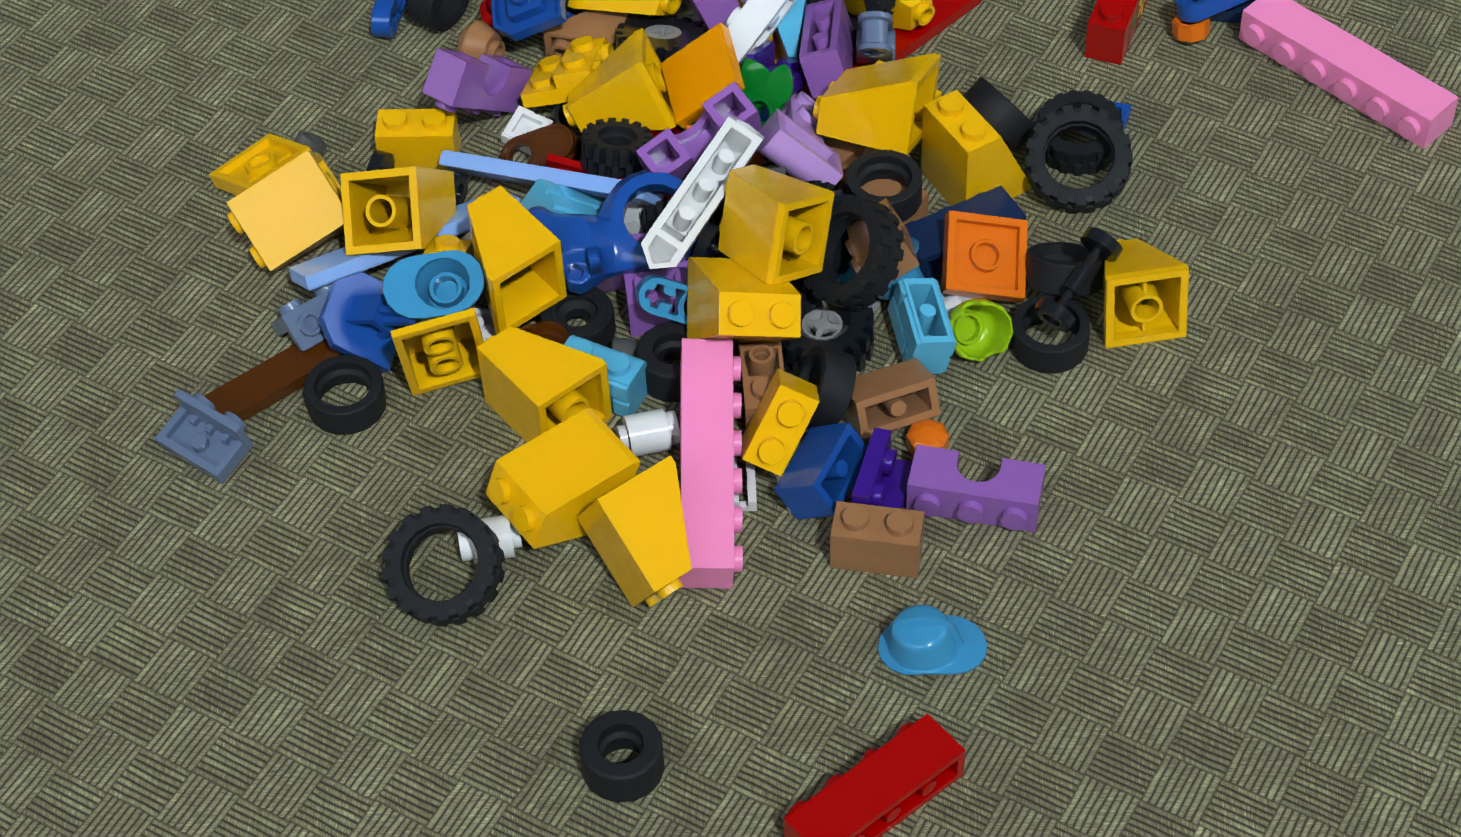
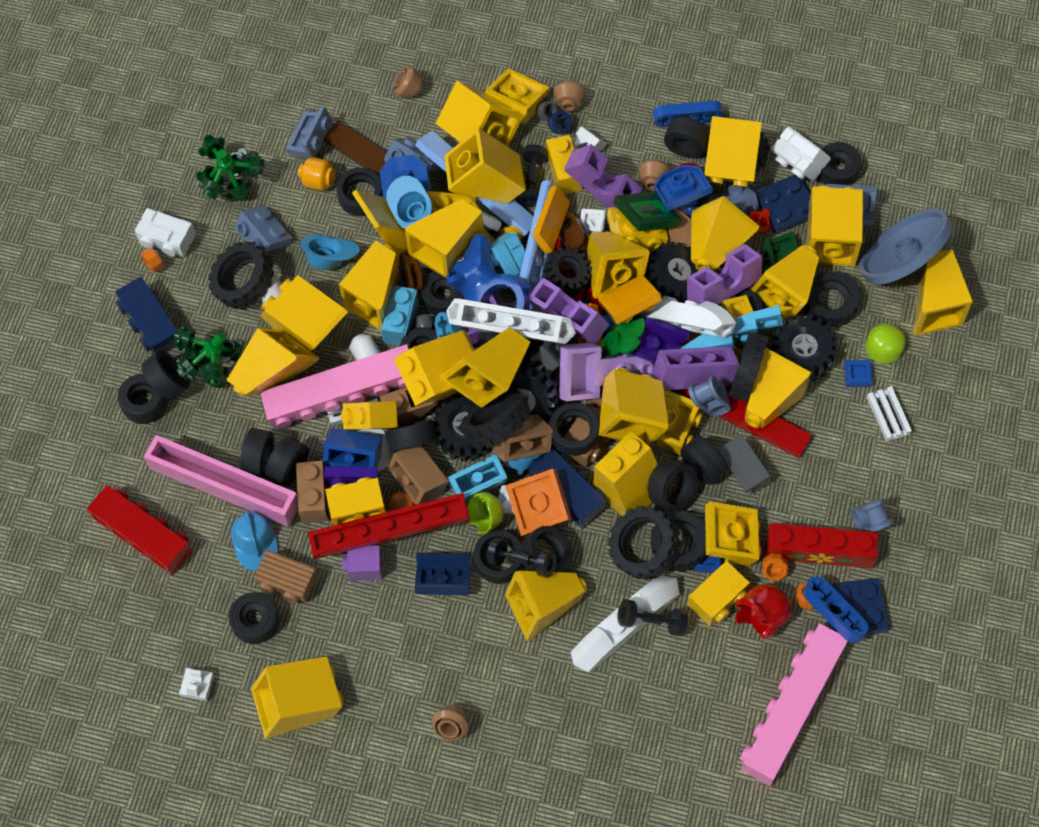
camera: 75 degrees right, 15 degrees up
none -> dark blue brick [115,277,177,354]
none -> white brick [135,208,196,257]
none -> orange tile [140,247,164,273]
none -> black tyre [142,350,190,400]
none -> bright pink brick [144,435,298,527]
none -> dark green plant [174,323,244,388]
none -> white tile [179,668,214,701]
none -> dark green plant [196,134,265,200]
none -> black tyre [229,592,279,644]
none -> sand blue bracket [235,205,293,255]
none -> black tyre [240,428,274,479]
none -> yellow slope [251,656,343,739]
none -> medium nougat brick [254,550,318,604]
none -> black tyre [265,436,309,486]
none -> light orange head [298,157,336,191]
none -> dark azure piece [300,234,360,270]
none -> red tile [308,493,470,559]
none -> yellow brick [325,477,385,525]
none -> medium nougat cone [393,66,424,98]
none -> dark blue bracket [415,552,471,596]
none -> medium nougat cone [432,705,469,741]
none -> light orange tile [532,185,570,254]
none -> dark blue bush [548,111,572,134]
none -> medium nougat cone [553,80,586,112]
none -> white brick [571,575,680,672]
none -> white tile [574,126,607,151]
none -> dark green tile [613,192,682,231]
none -> black wheel [617,599,688,637]
none -> black tyre [680,436,727,485]
none -> yellow brick [687,561,750,626]
none -> yellow plate [705,501,761,566]
none -> dark grey hinge [717,434,772,495]
none -> red hair [735,584,792,639]
none -> orange tile [762,553,788,581]

